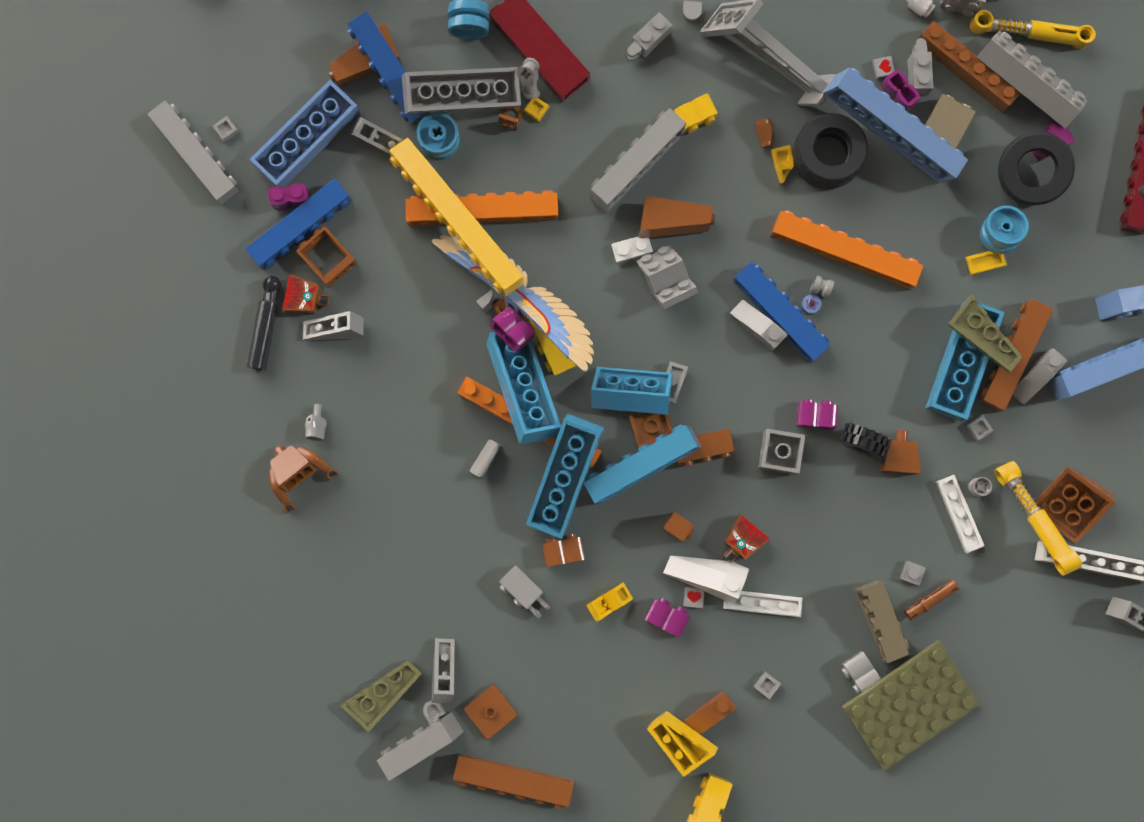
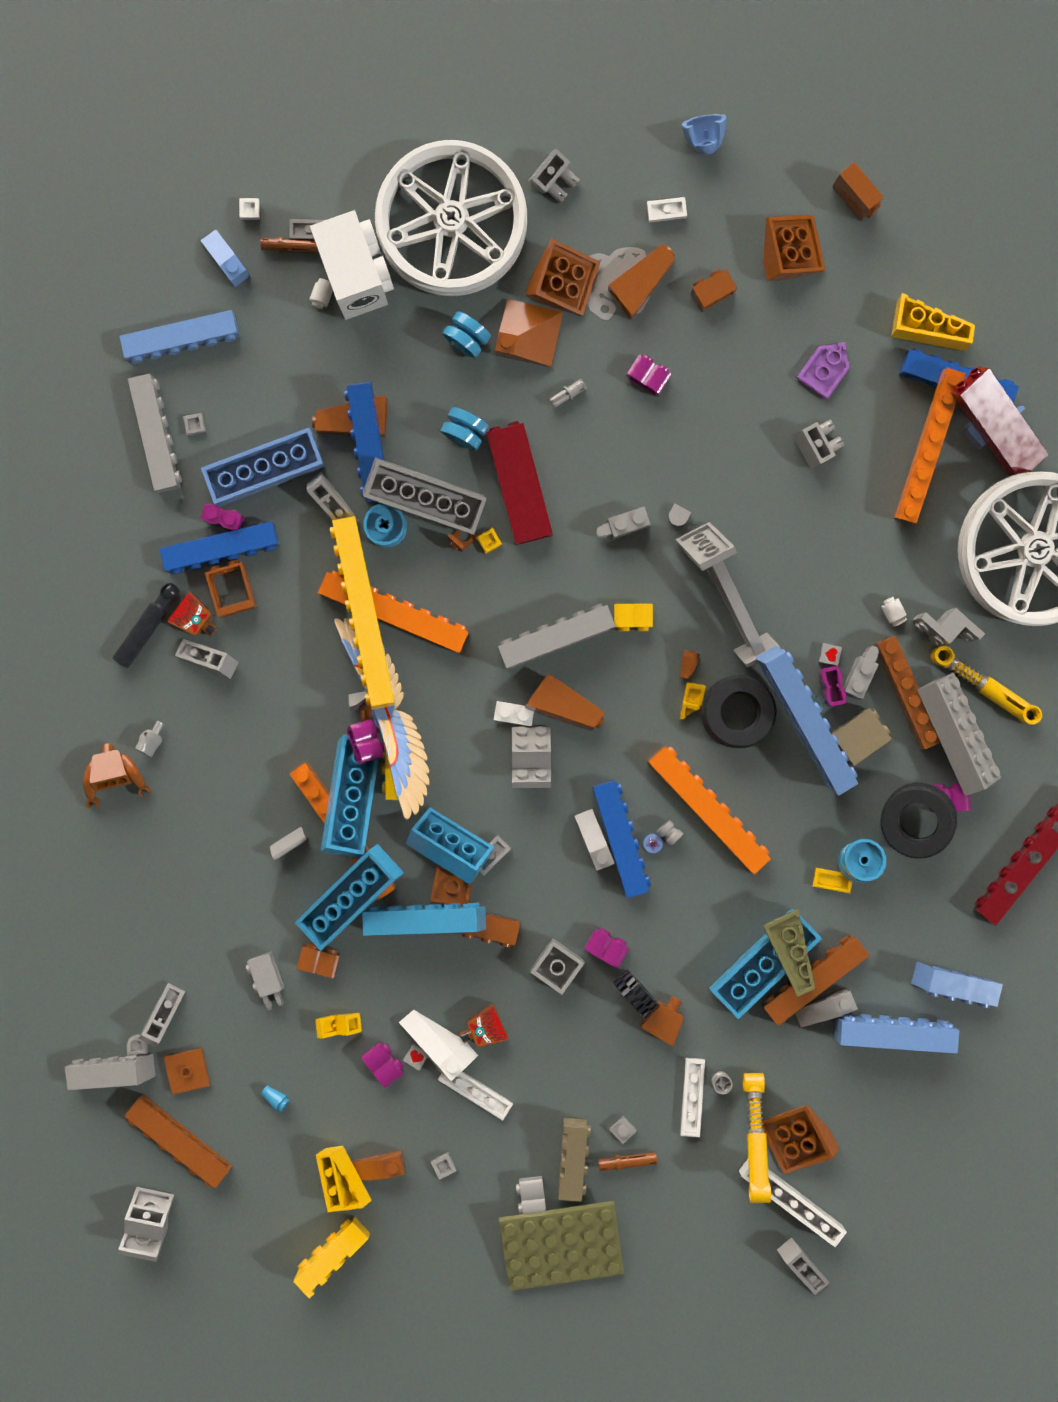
camera: 30 degrees right, 5 degrees up
olive wing [340,660,422,733] -> none
light grey connector [518,58,540,99] -> none
dark orange brick [661,512,694,542] -> none
light grey tile [966,415,994,441] -> none
none -> medium blue brick [120,310,240,364]
none -> dark azure cone [260,1085,290,1113]

